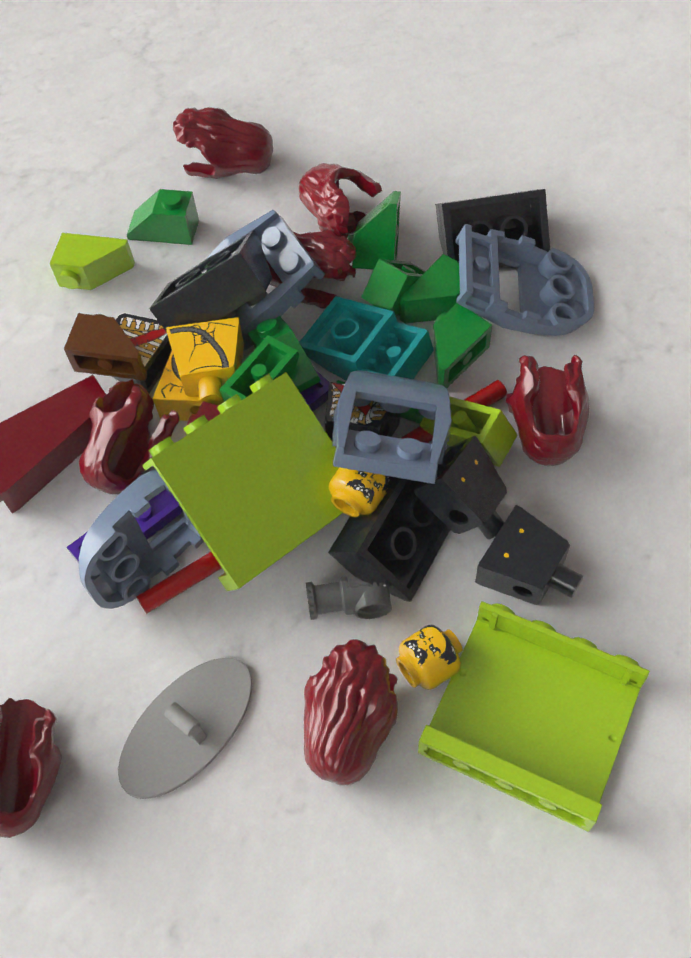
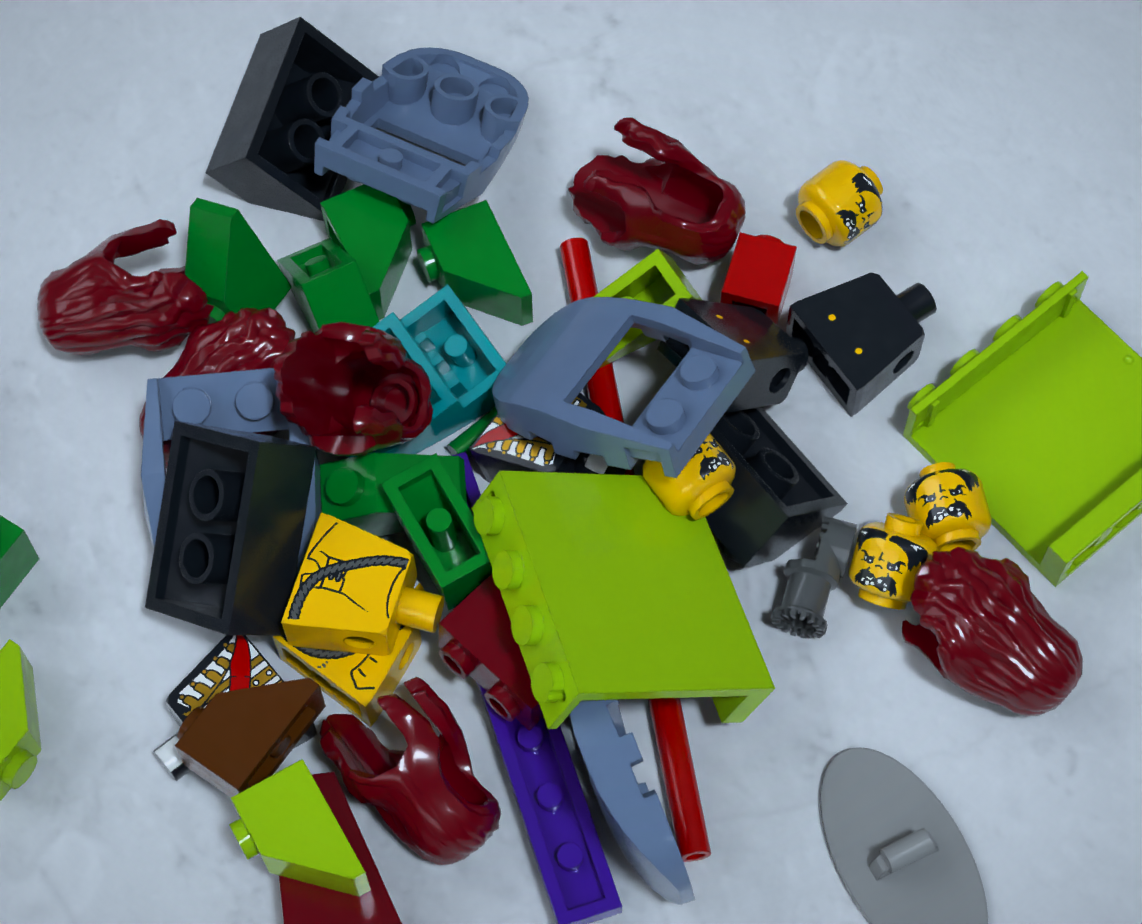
camera: 70 degrees left, 5 degrees up
none -> lime slope [229,759,371,897]
none -> dark red hair [273,322,433,456]
none -> red brick [720,232,797,325]
none -> yellow head [795,160,883,247]
none -> yellow head [848,513,938,610]

